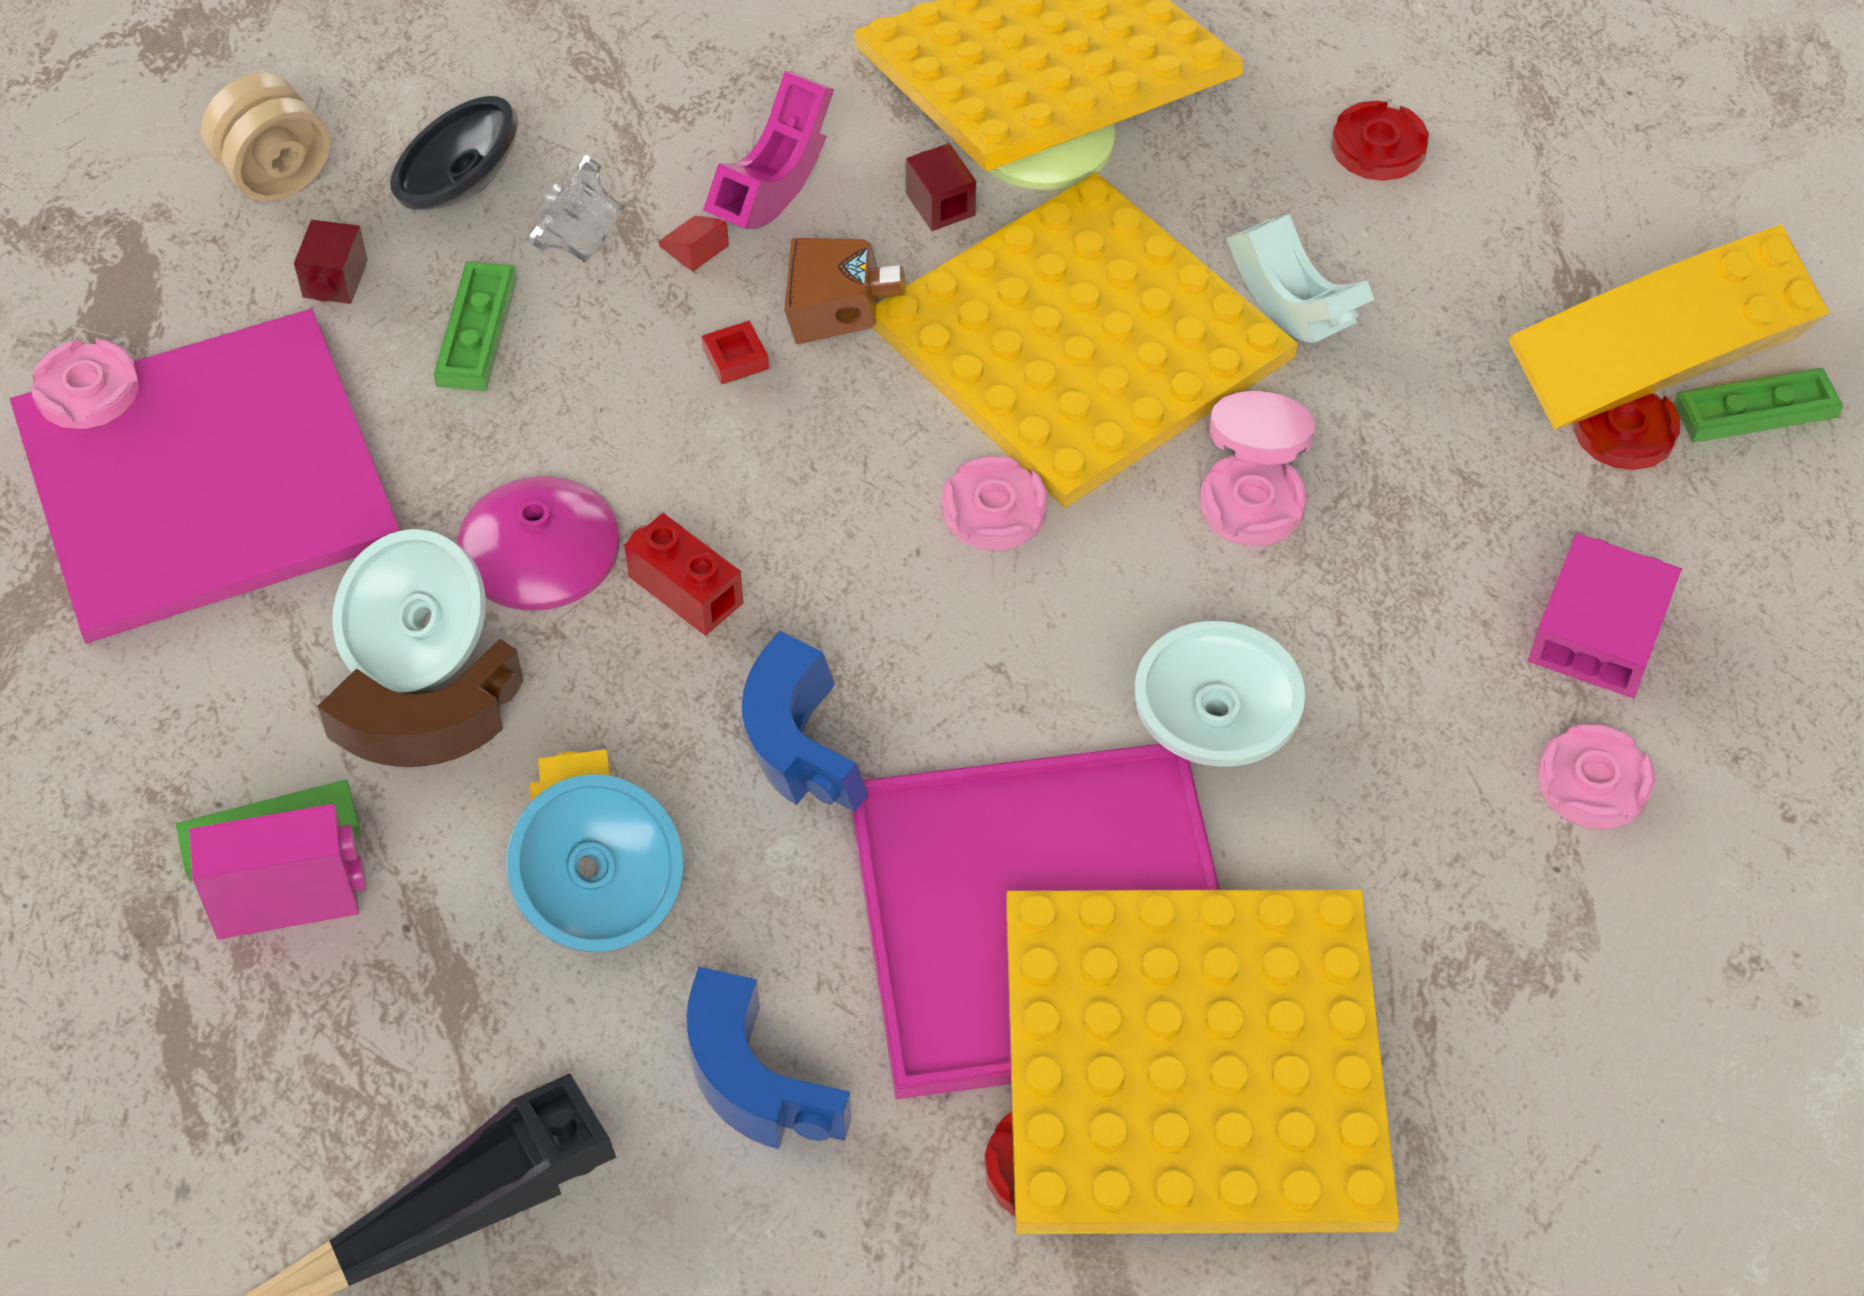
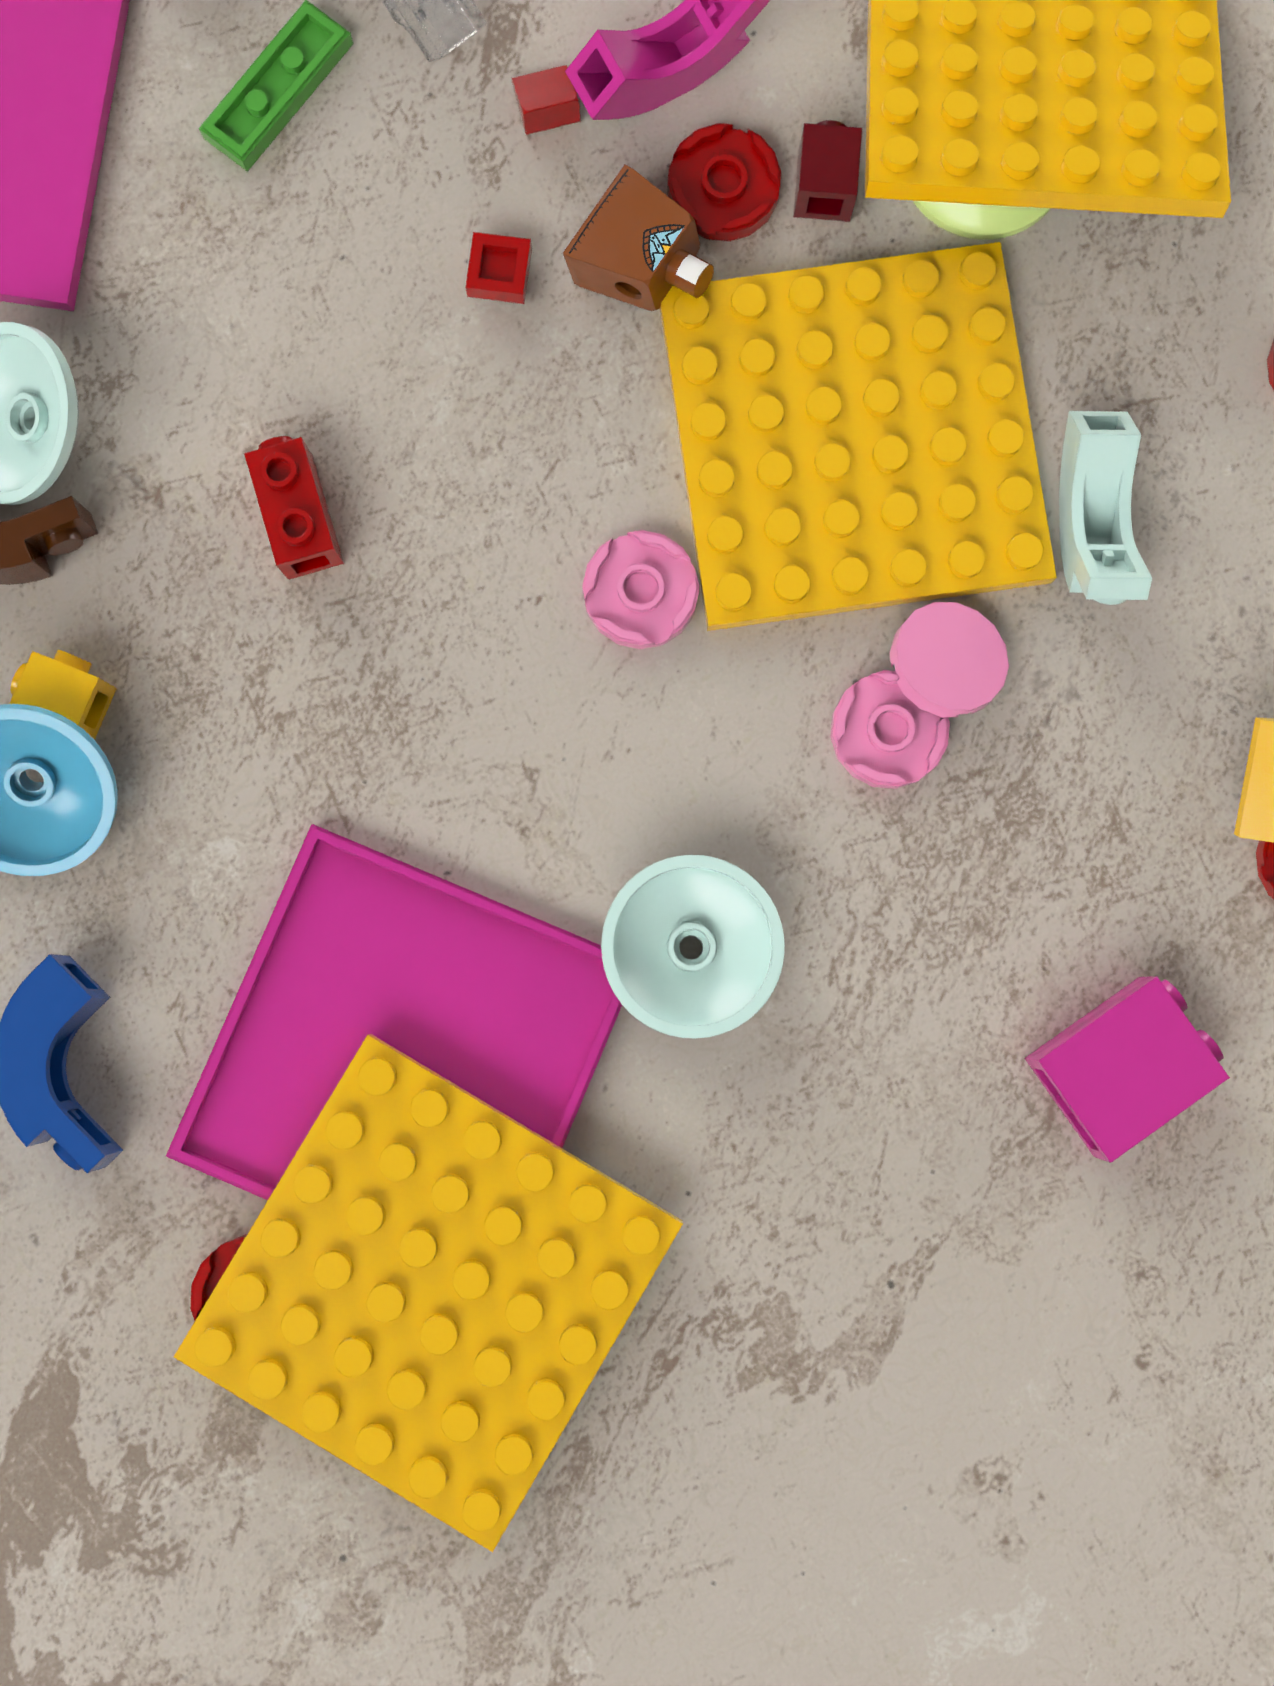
camera: 30 degrees right, 30 degrees up
dark pink dish [457,476,619,611] -> none
blue arch [742,631,868,812] -> none
bright pink tile [1537,724,1655,829] -> none
none -> red tile [667,123,782,242]

